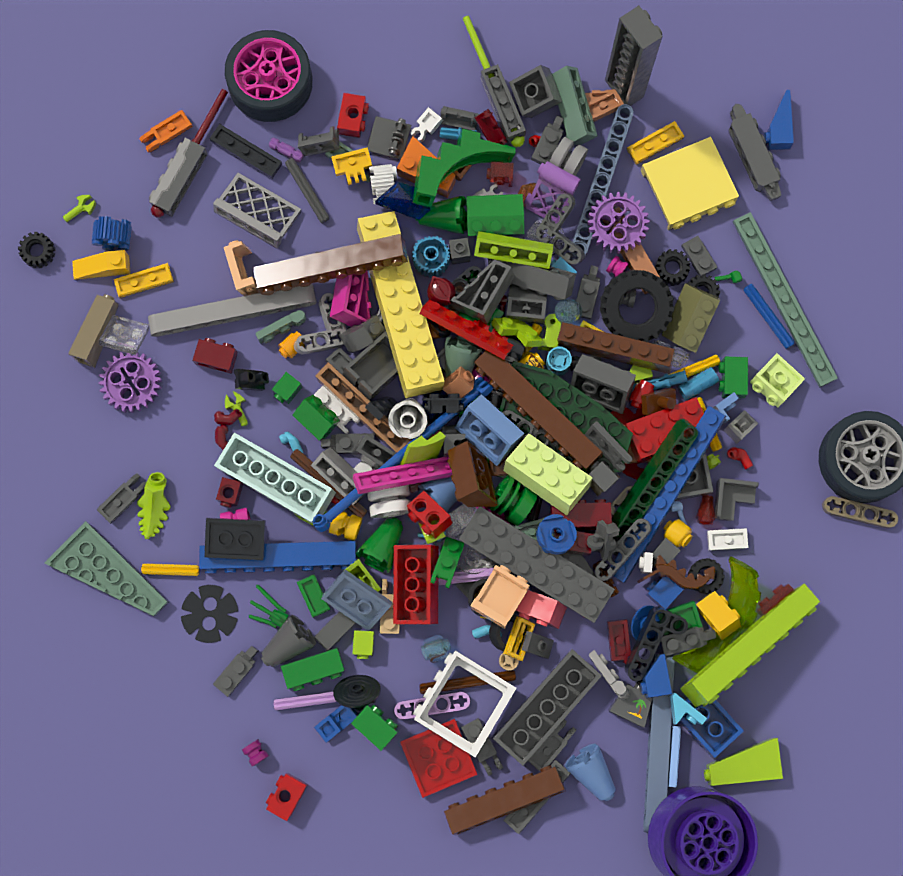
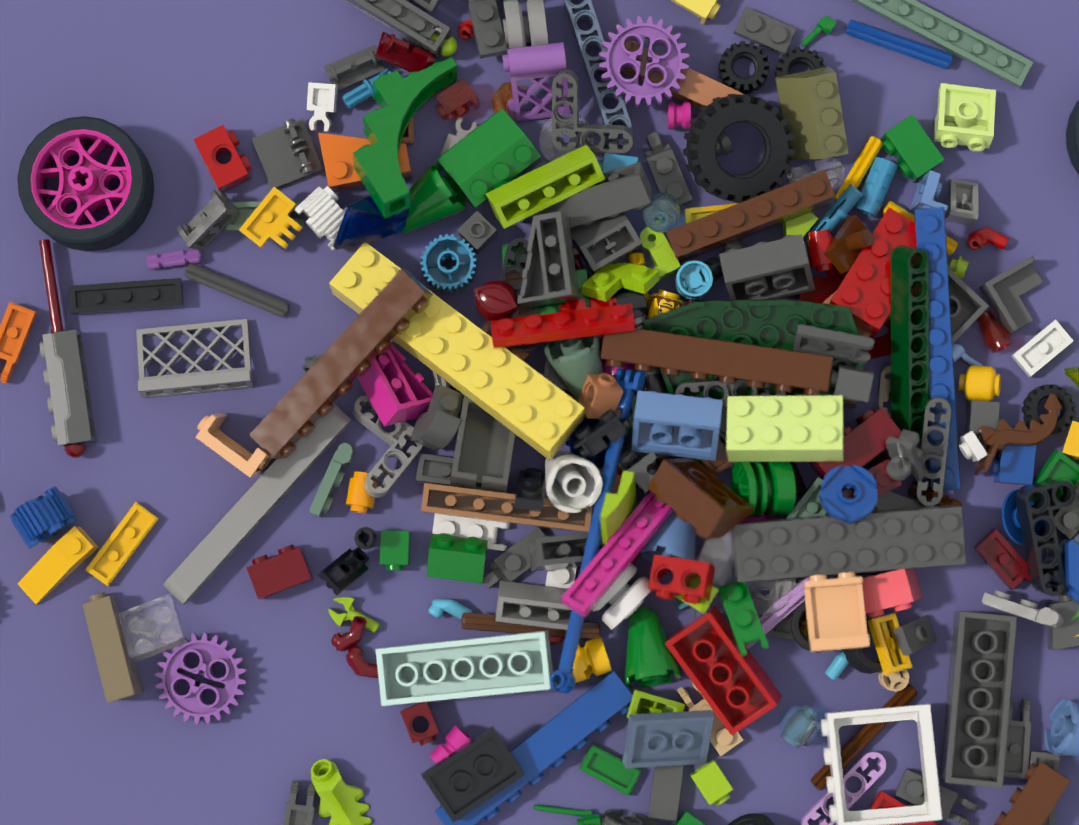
camera: 35 degrees left, 5 degrees up
none -> black pin [355,527,377,550]

